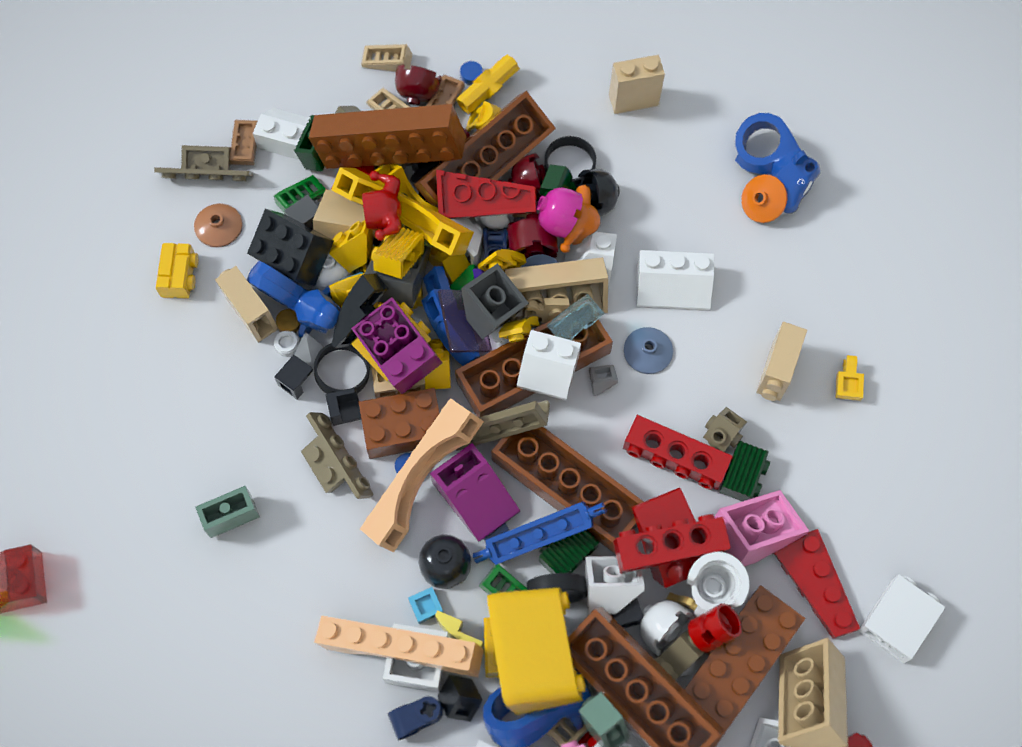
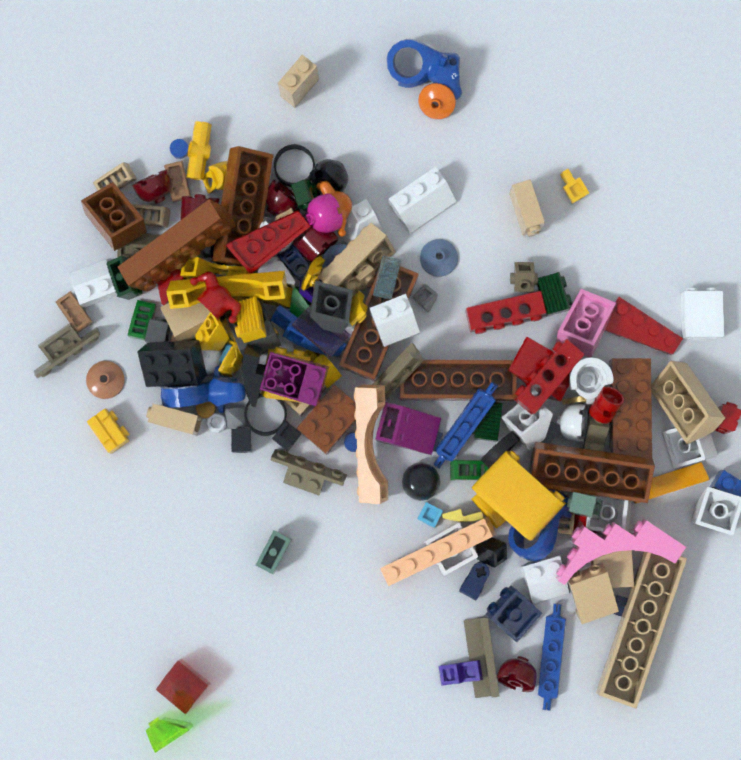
camera: 35 degrees left, 15 degrees up
none -> dark orange brick [81,182,147,251]

